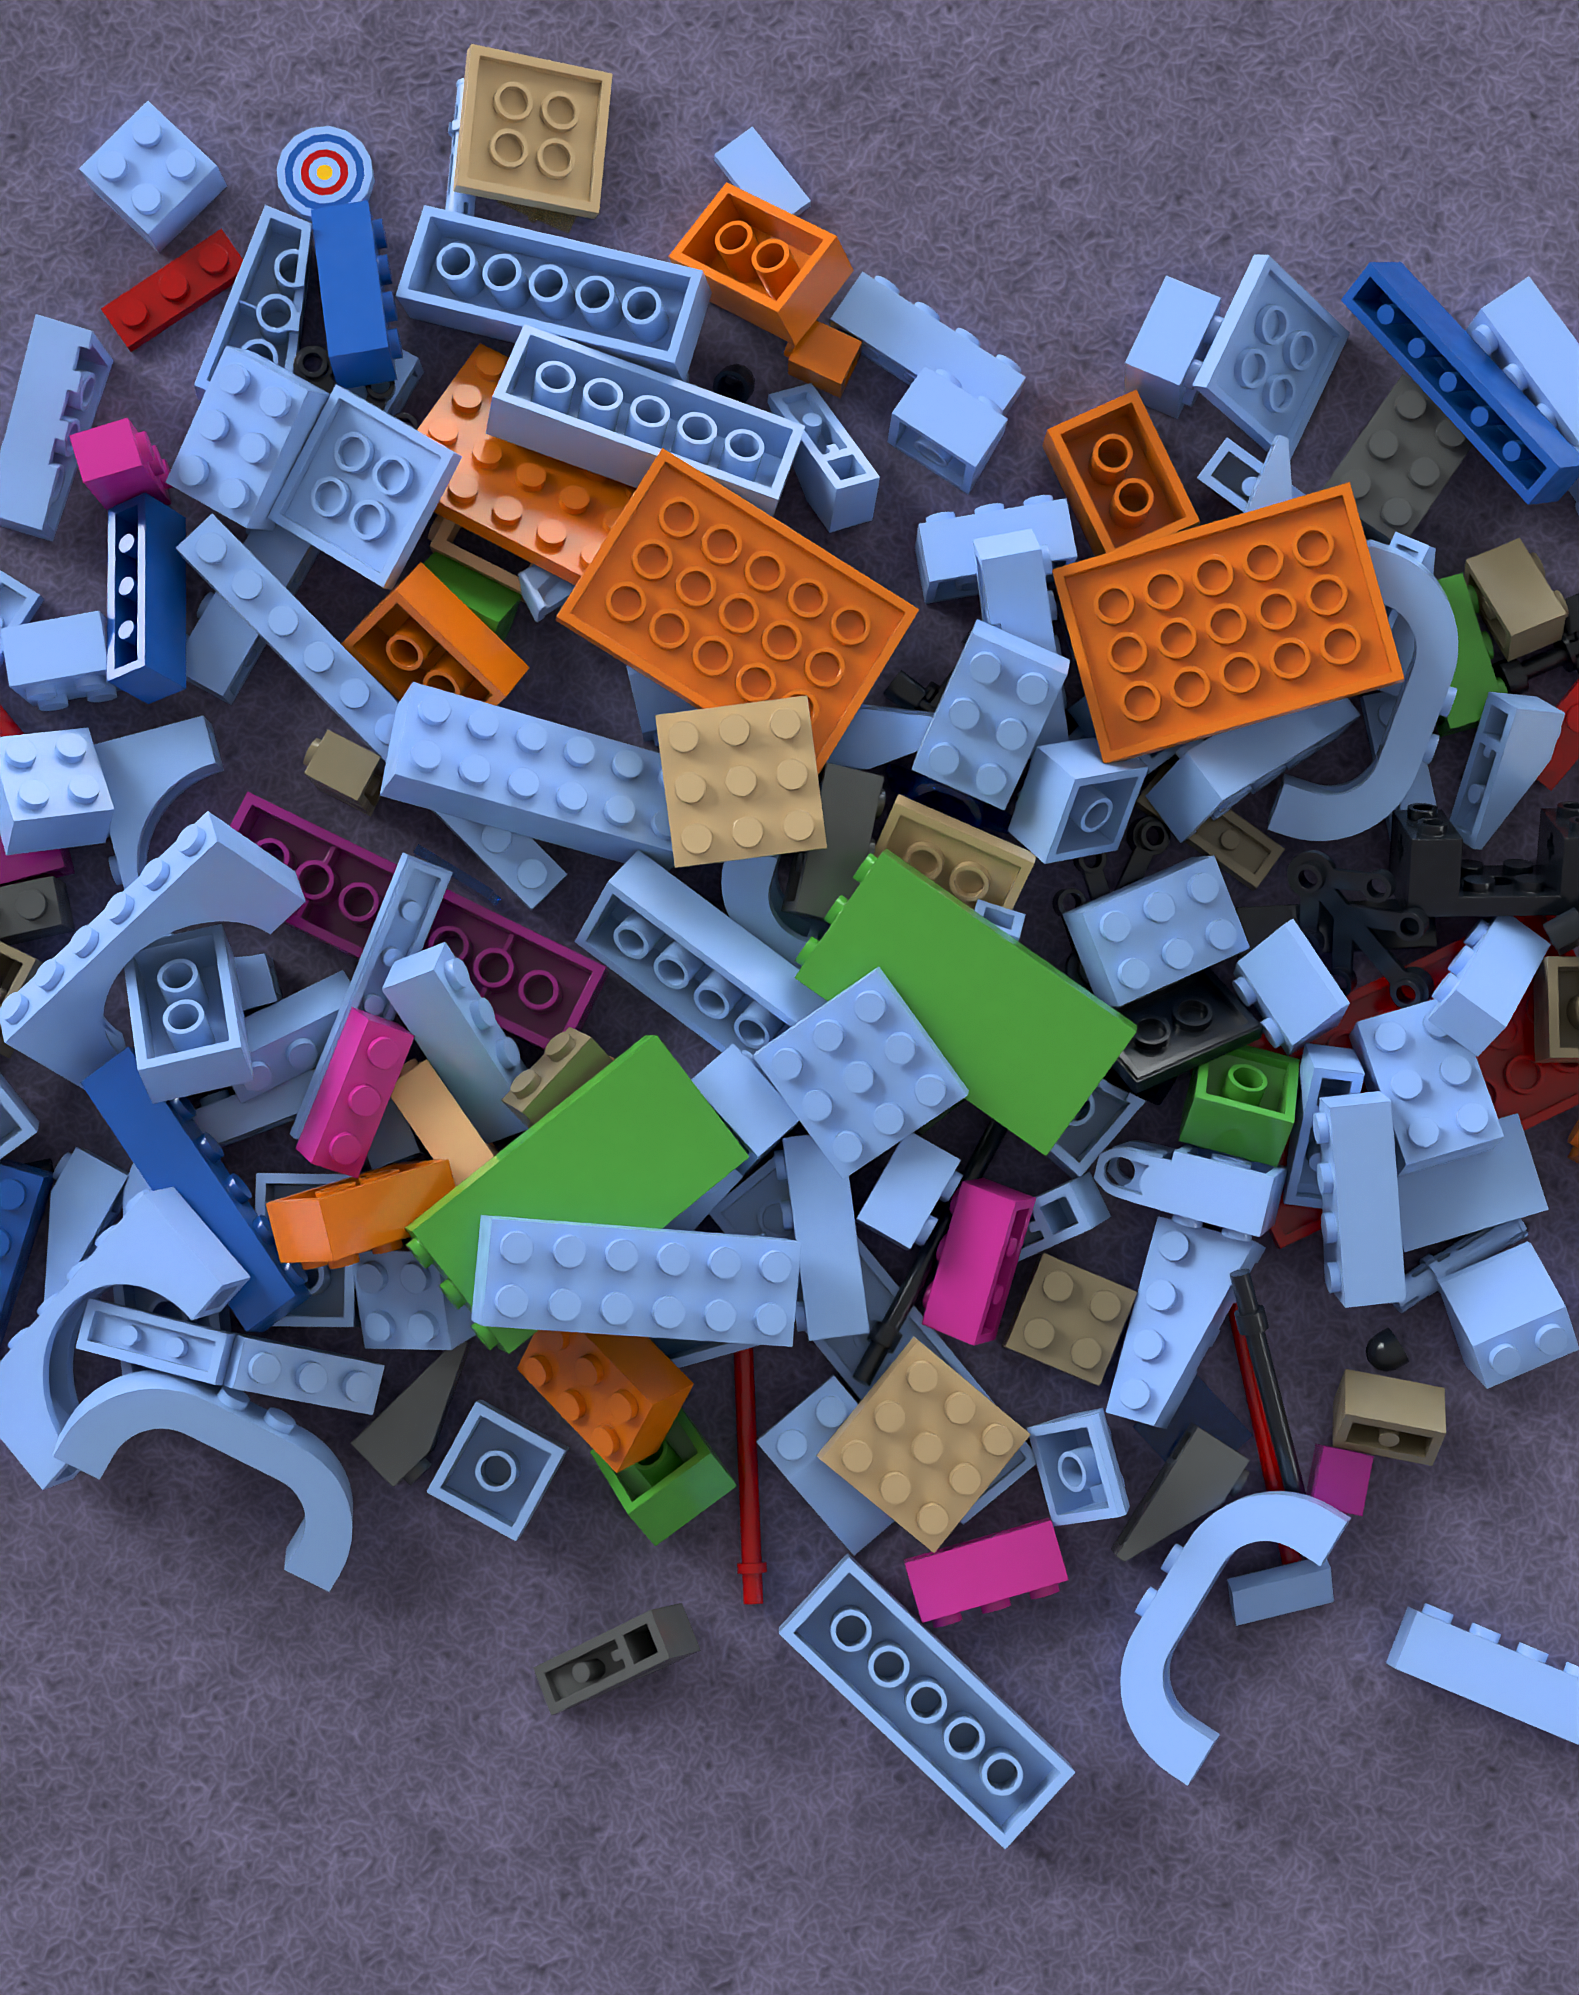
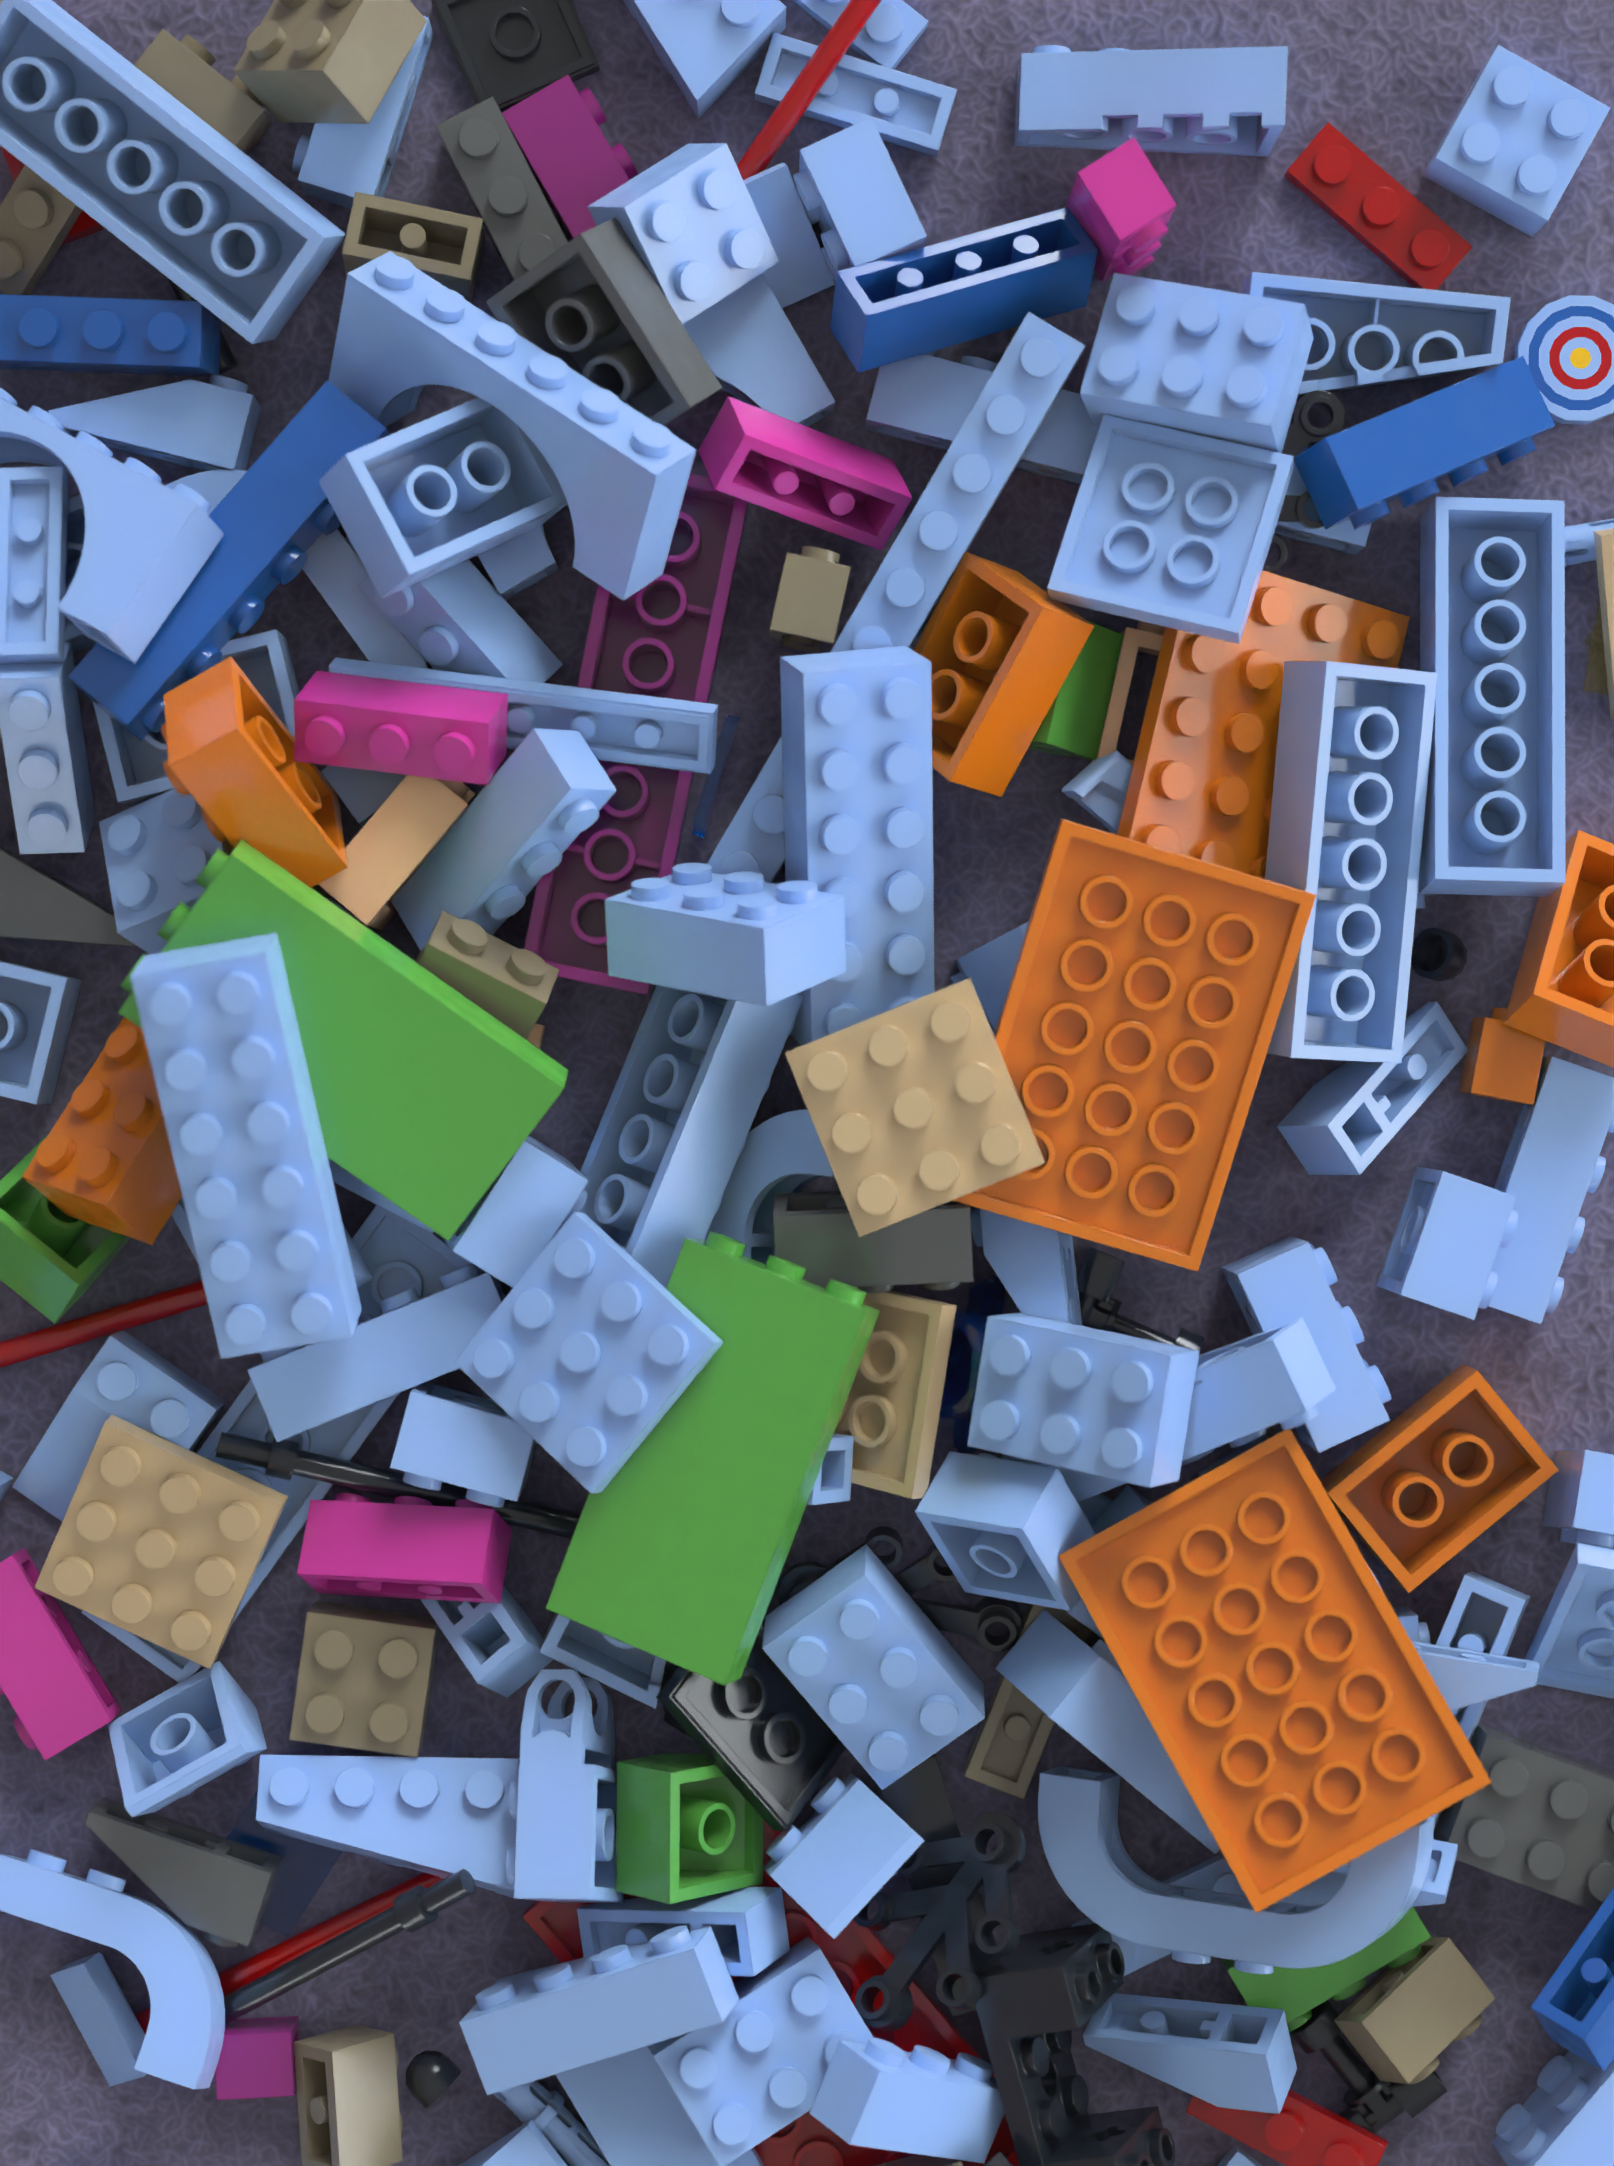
camera: 75 degrees right, 5 degrees up
none -> dark grey brick [486,218,722,426]
none -> light blue brick [605,863,846,1006]
none -> dark pink brick [698,396,912,551]
none -> light blue tile [743,162,835,308]

